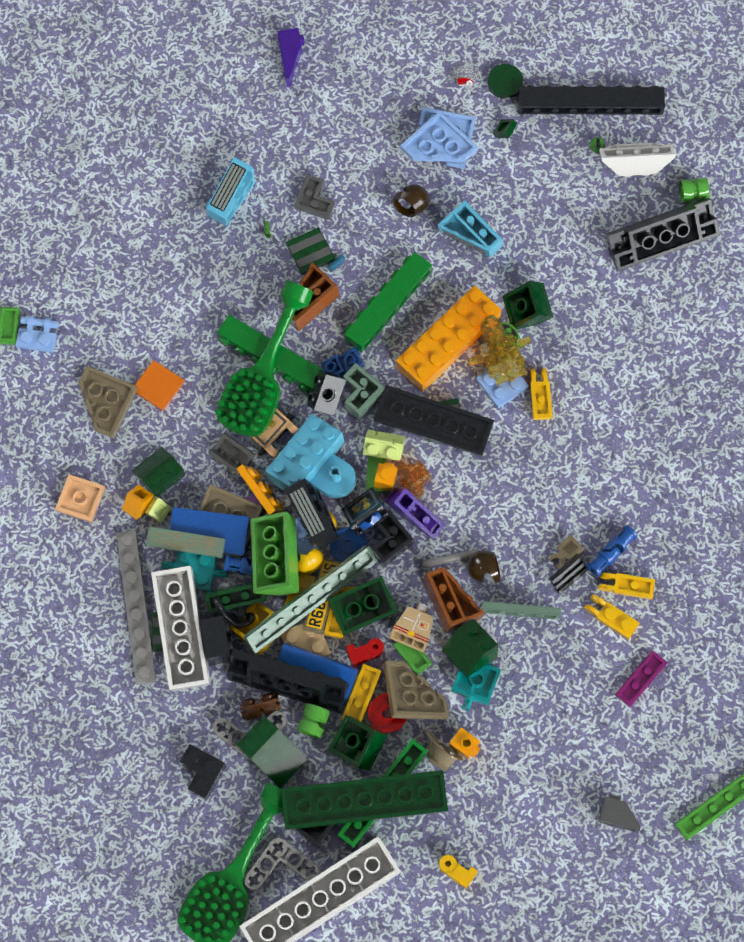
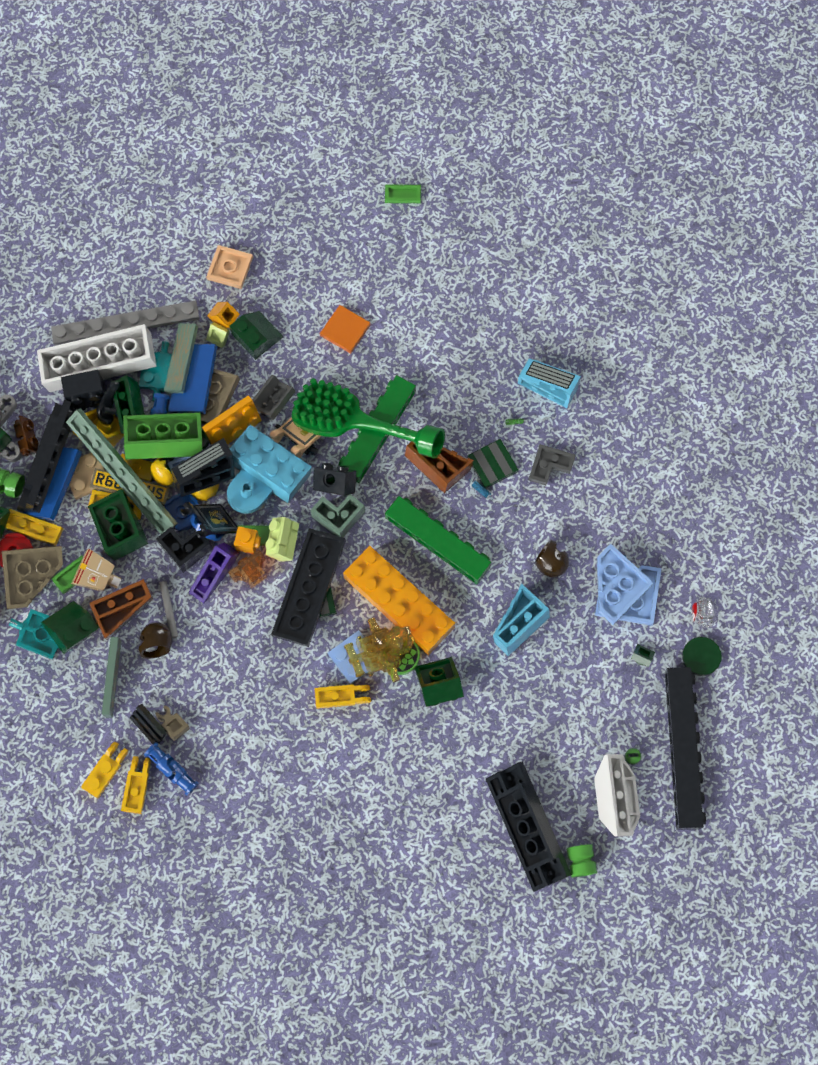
camera: 90 degrees right, 0 degrees up
light blue plate [15,315,59,353] -> none
dark tan plate [78,366,138,439] -> none
dark purple slope [277,28,305,87] -> none
blue slope [320,347,365,376] -> none
red leg [345,638,384,667] -> none
magenta tile [615,650,667,708] -> none

